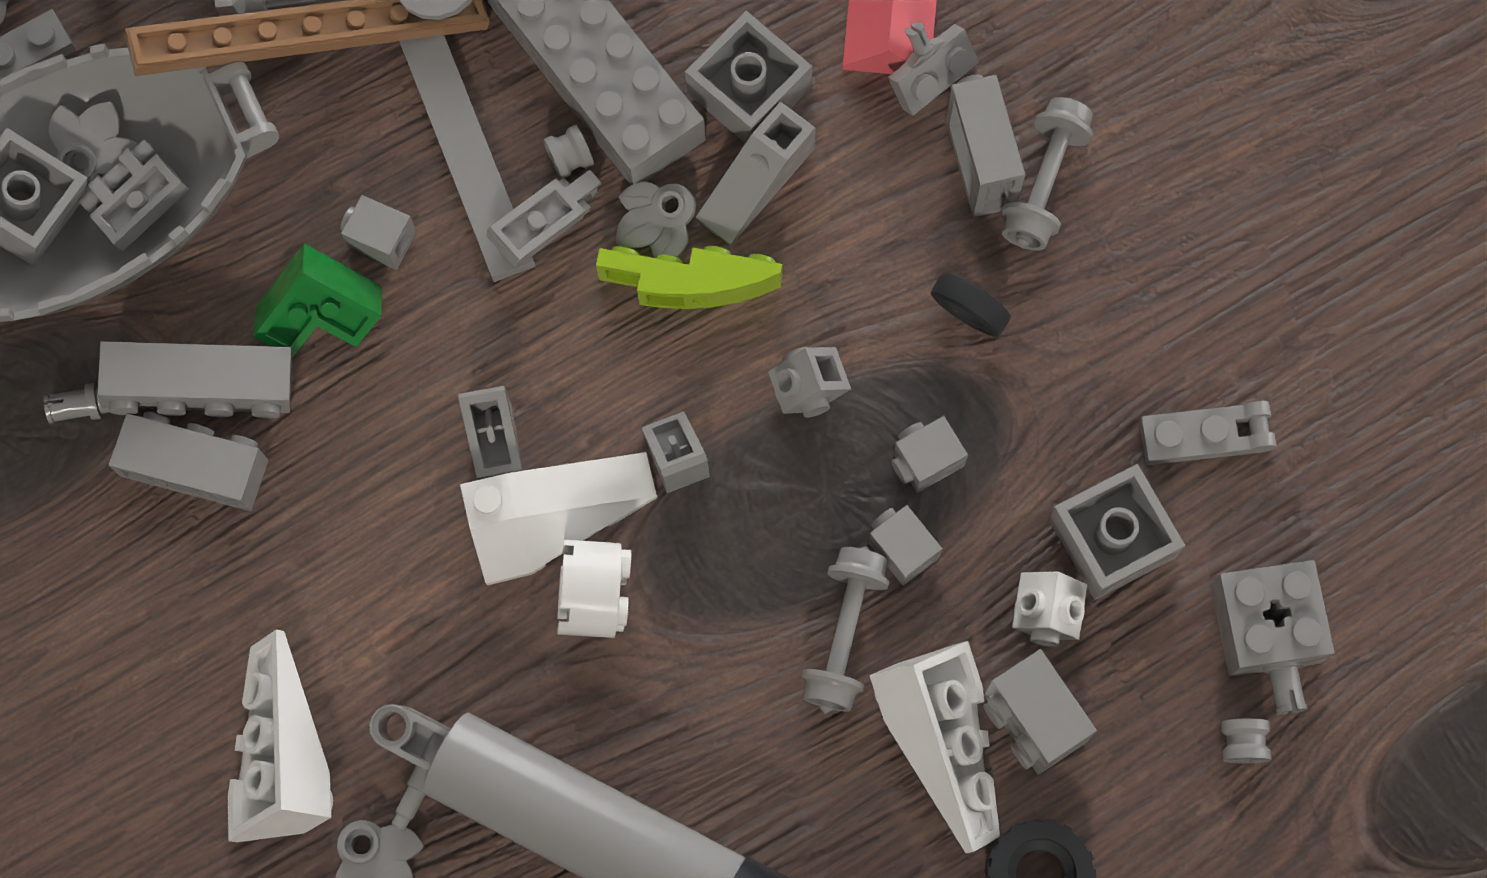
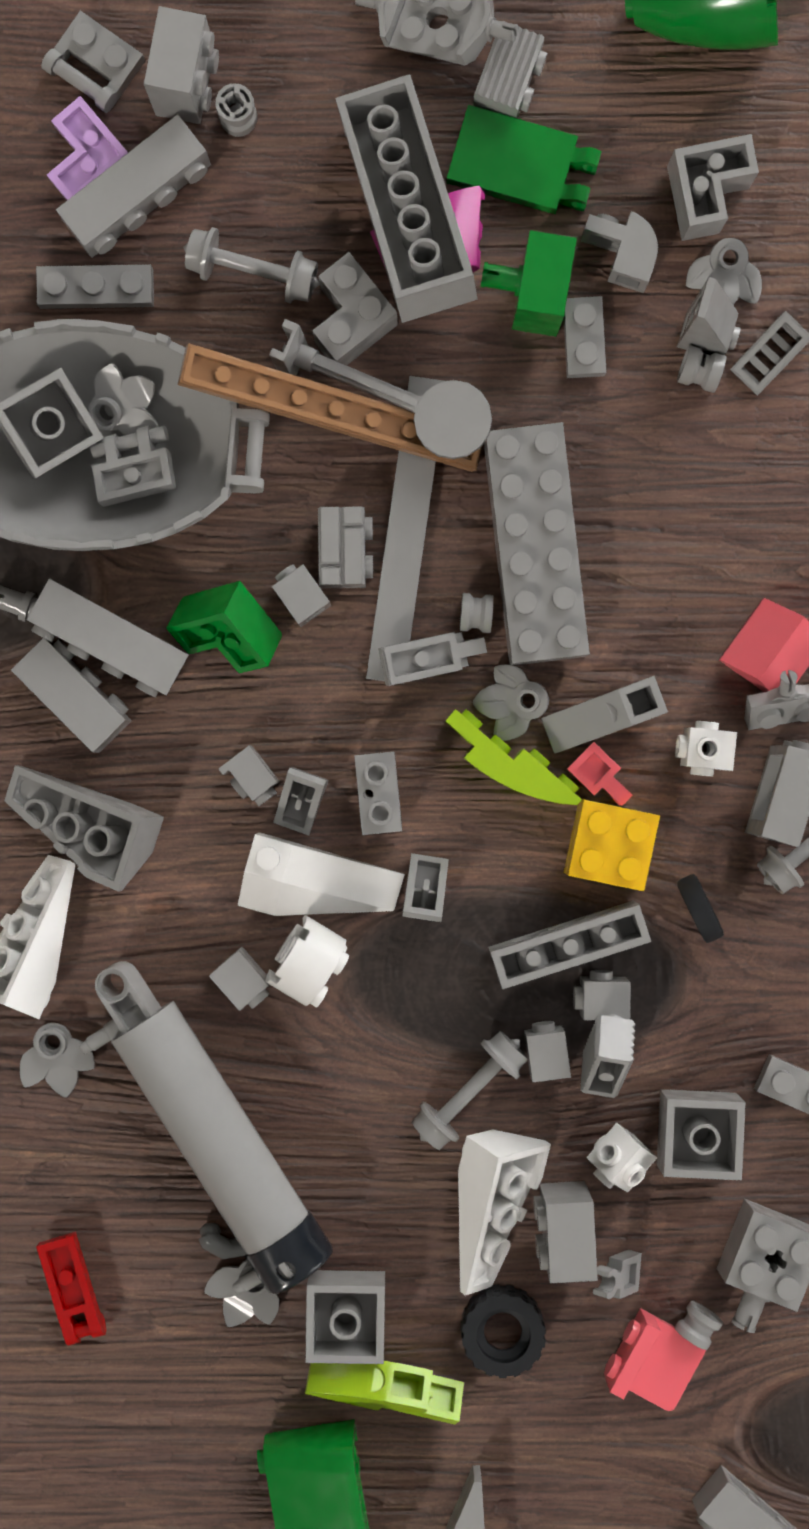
camera: 30 degrees right, 15 degrees up
light grey brick [685,11,812,143] -> none
light grey brick [768,347,851,418] -> none
none -> light grey wedge [4,765,164,891]
none -> light grey brick [209,947,269,1011]
none -> light grey brick [219,745,280,806]
none -> light grey brick [318,506,373,588]
none -> light grey window [354,752,402,835]
none -> light grey brick [488,901,651,989]
none -> yellow brick [564,799,660,891]
none -> coral plate [566,742,633,806]
none -> light grey brick [580,1014,636,1098]
none -> light grey plate [593,1249,642,1299]
none -> coral bracket [604,1308,706,1411]
none -> white brick [675,721,737,777]

